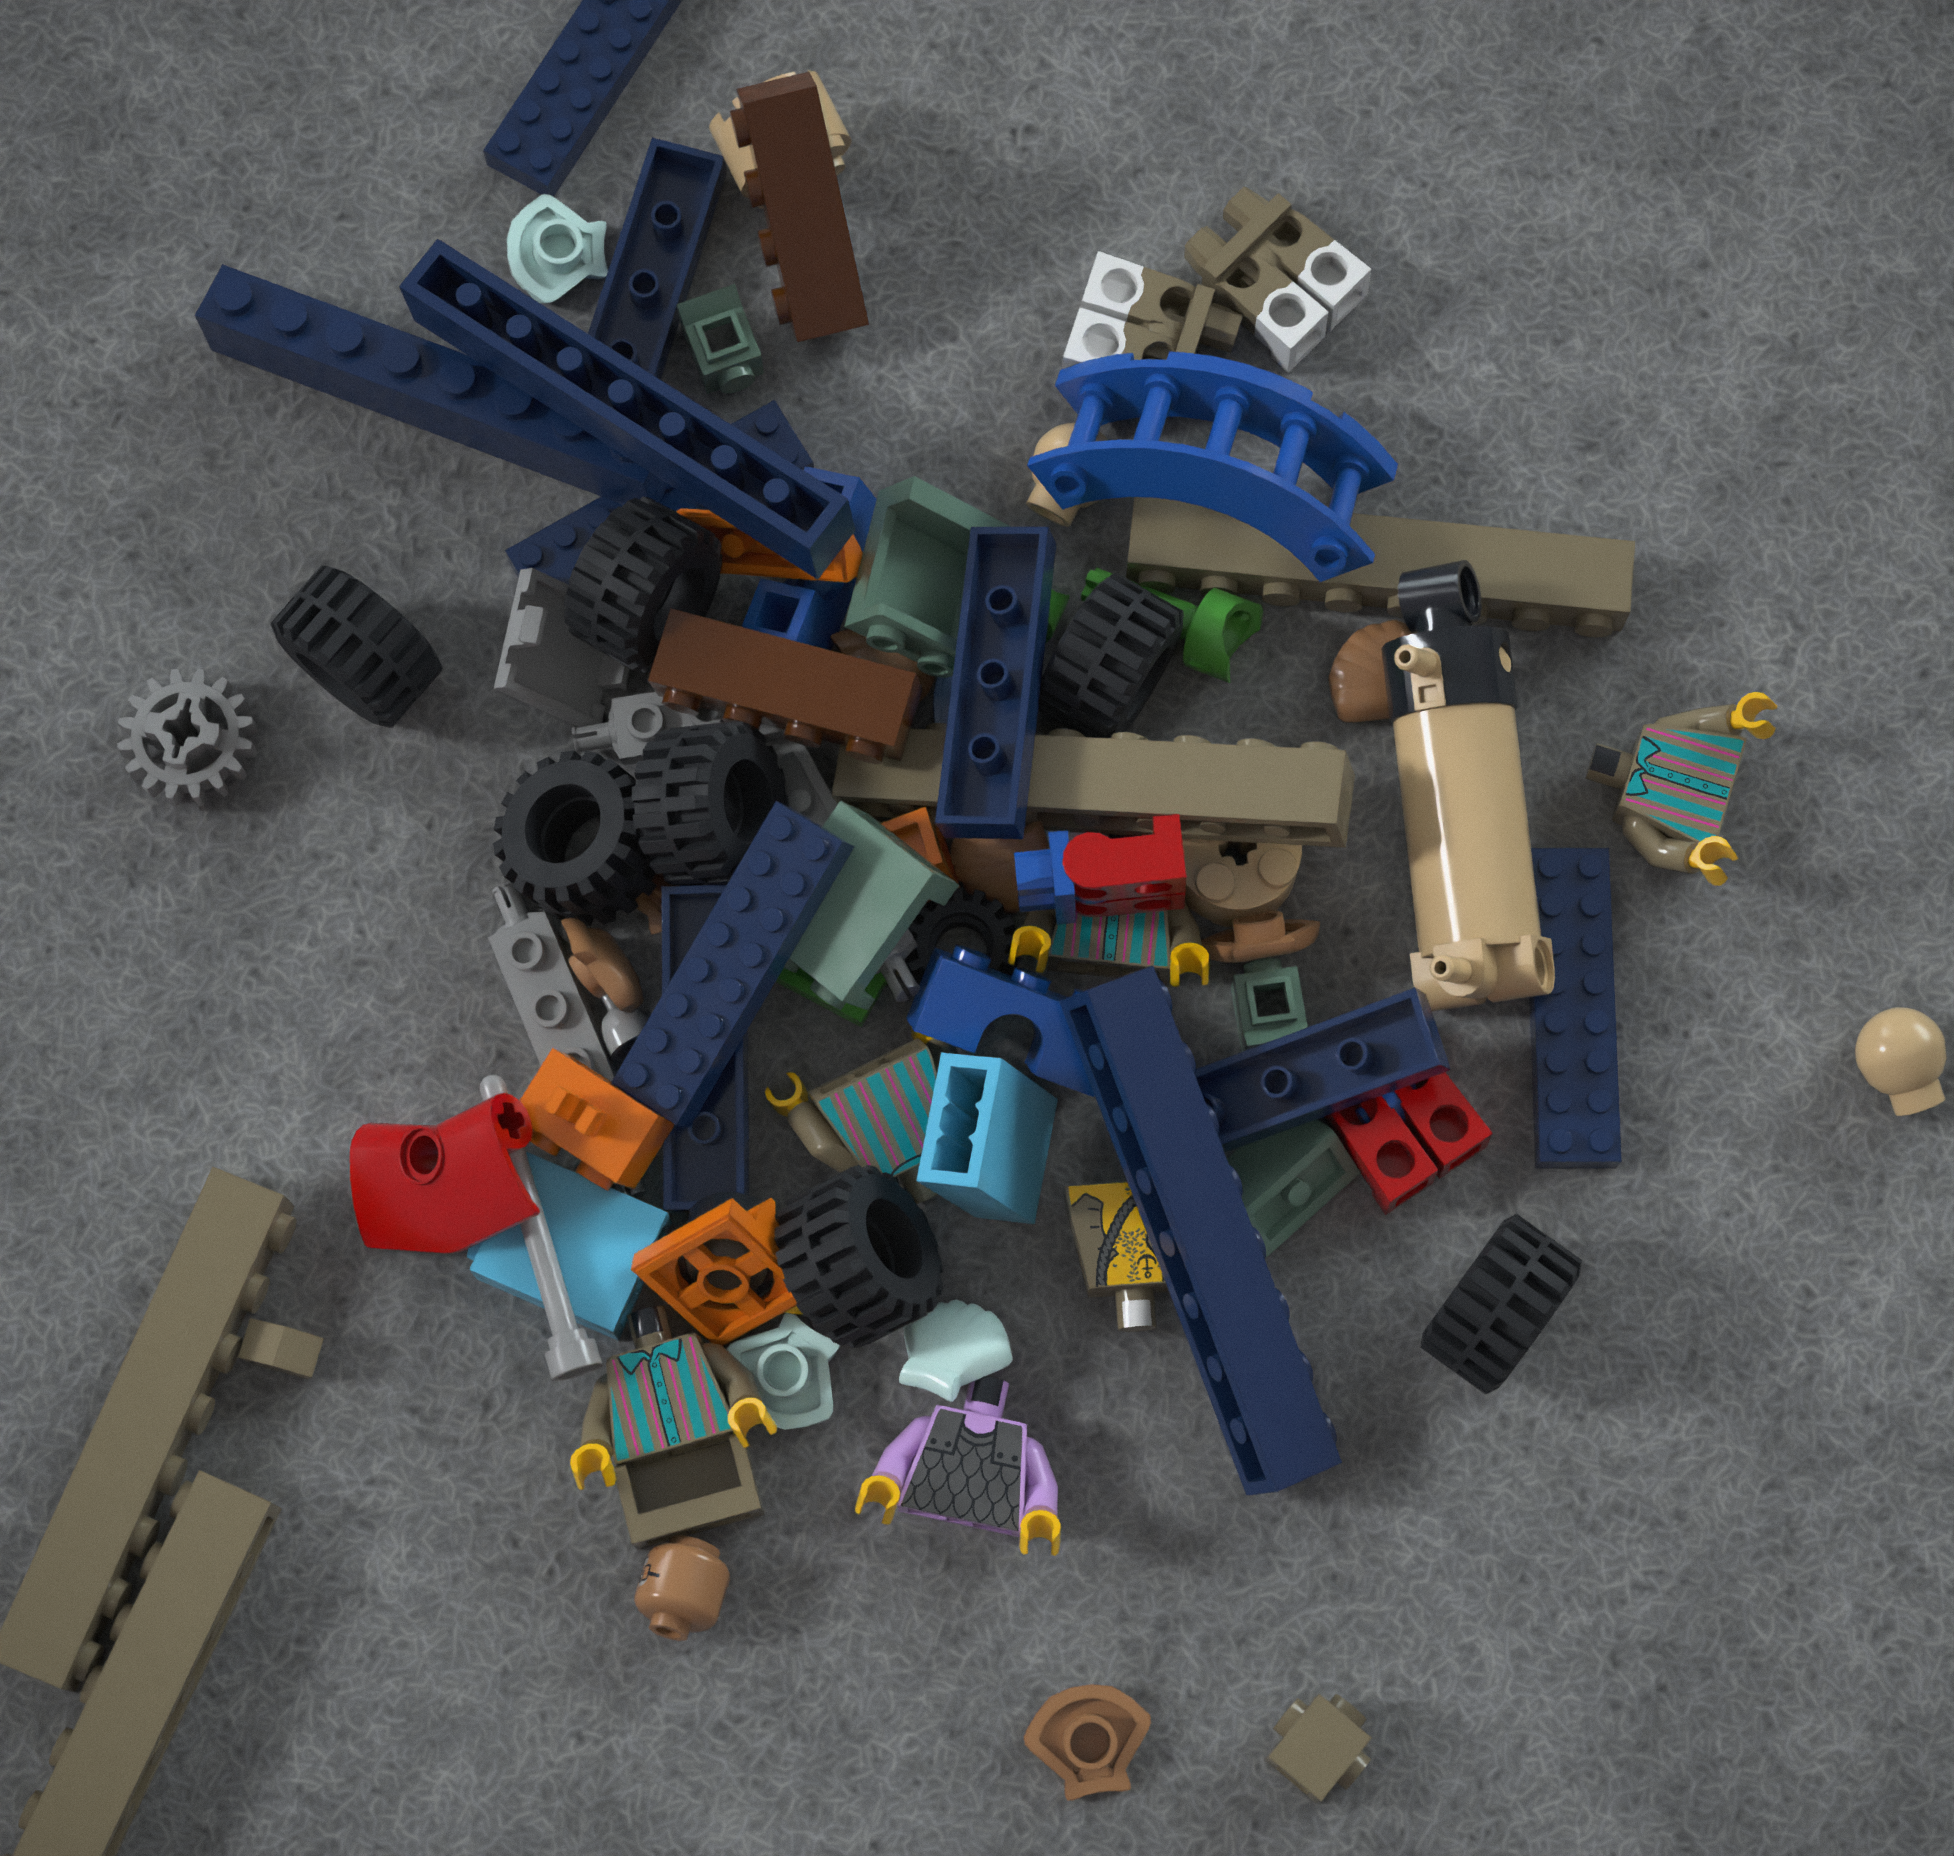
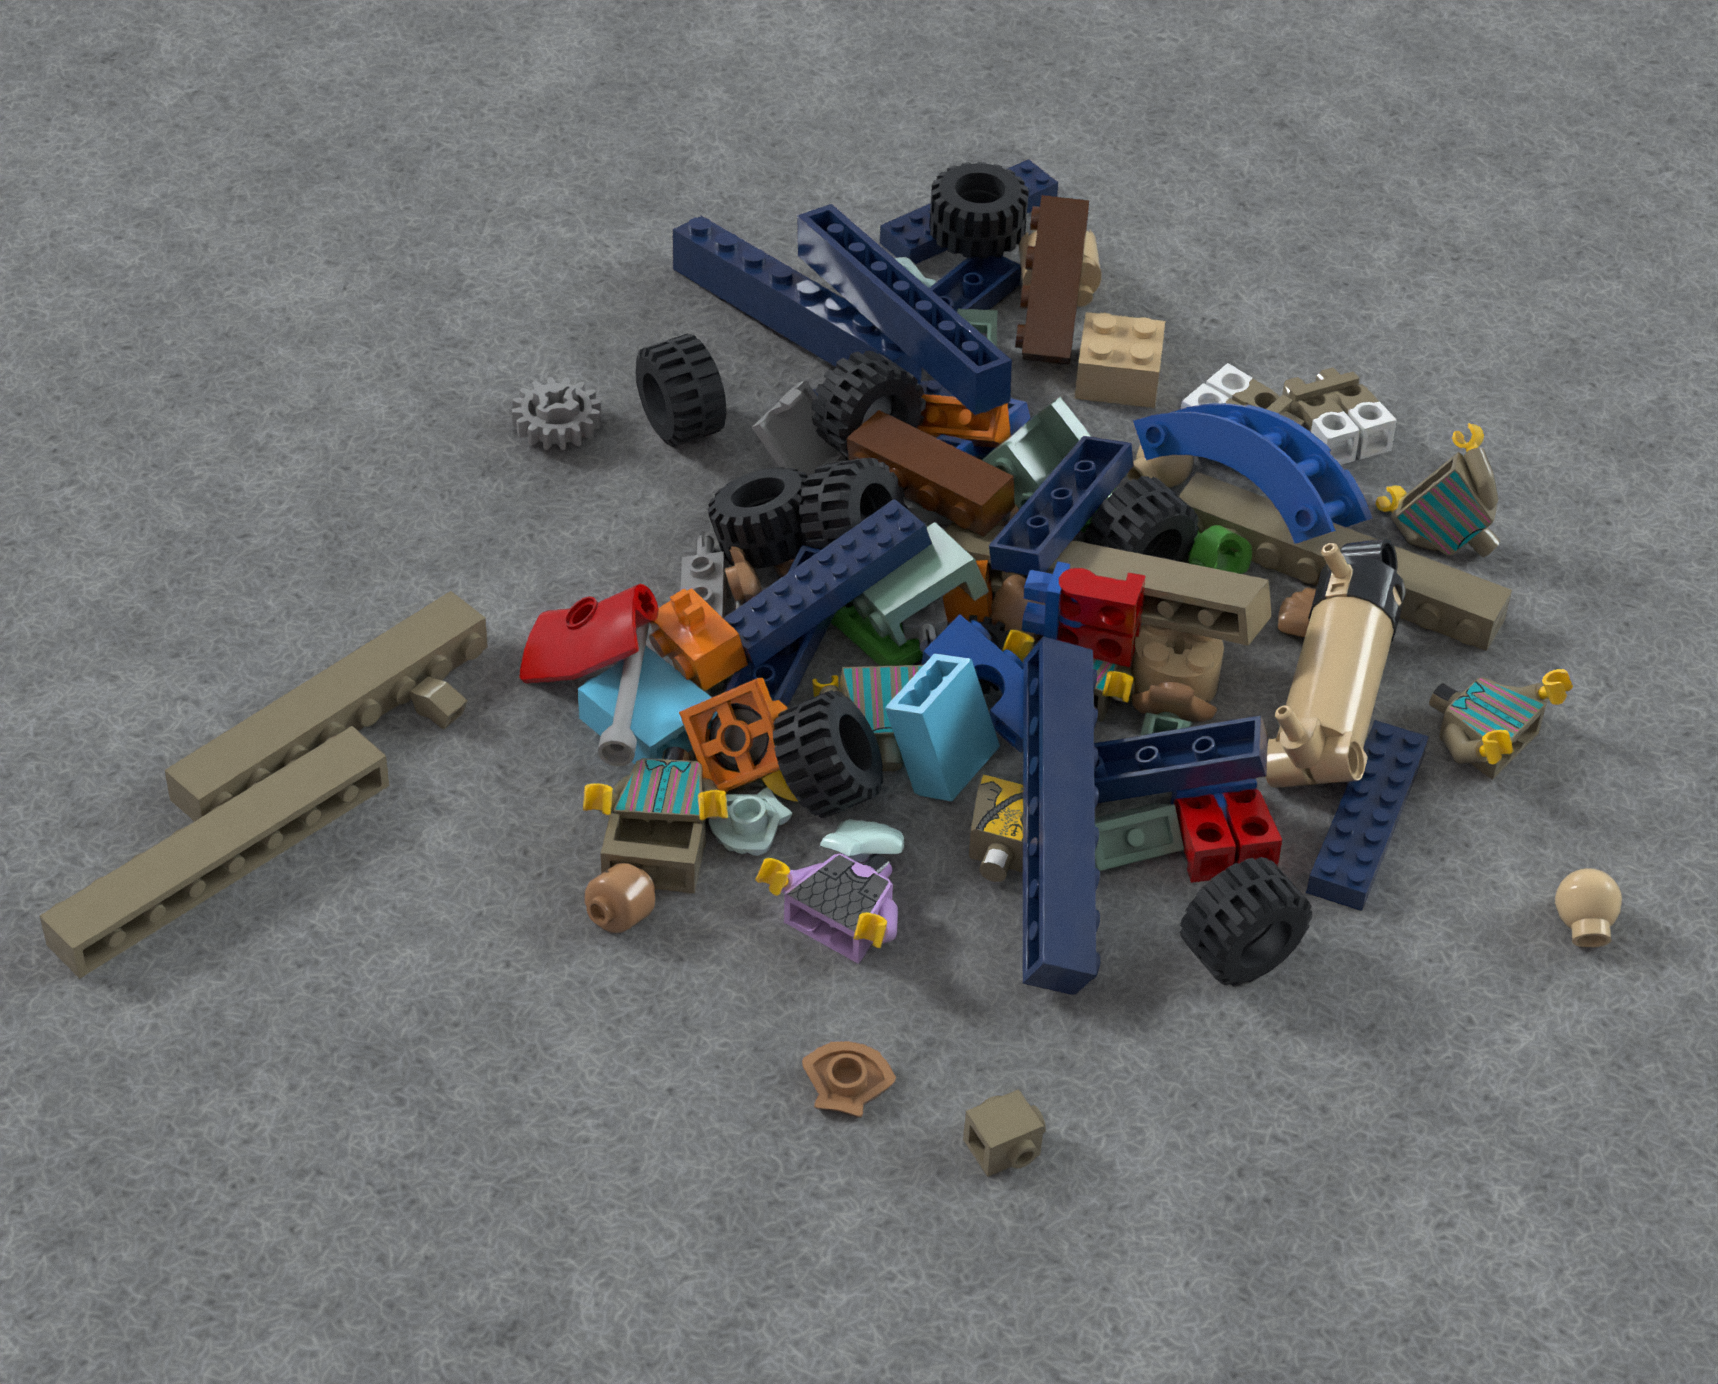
camera: 20 degrees right, 30 degrees down
none -> black tyre [929,162,1029,259]
none -> tan brick [1075,312,1165,408]
none -> dark tan torso [1376,423,1500,557]

